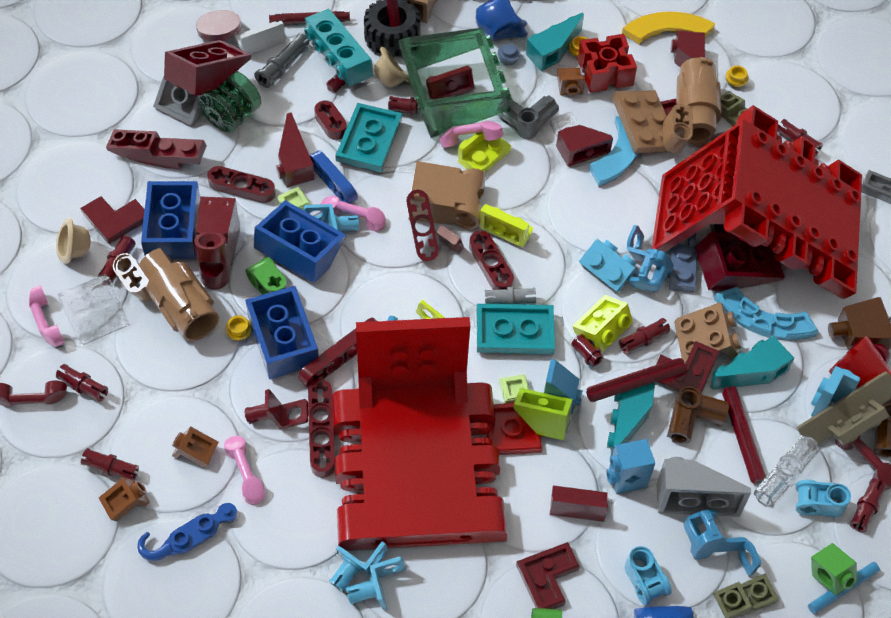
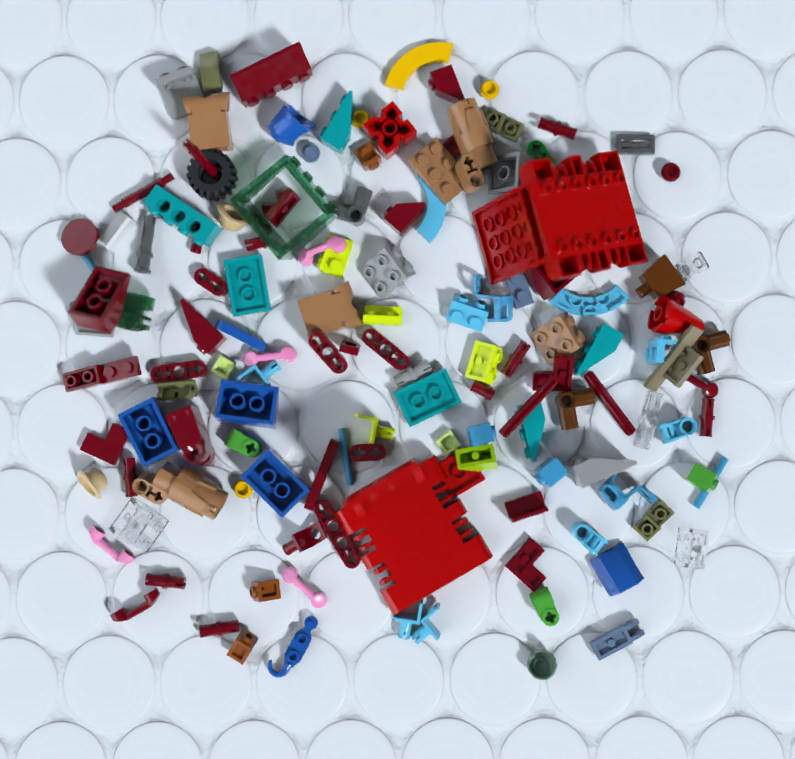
camera: 20 degrees left, 30 degrees up
none -> olive hinge [157,380,199,402]
none -> light grey bracket [360,243,416,298]

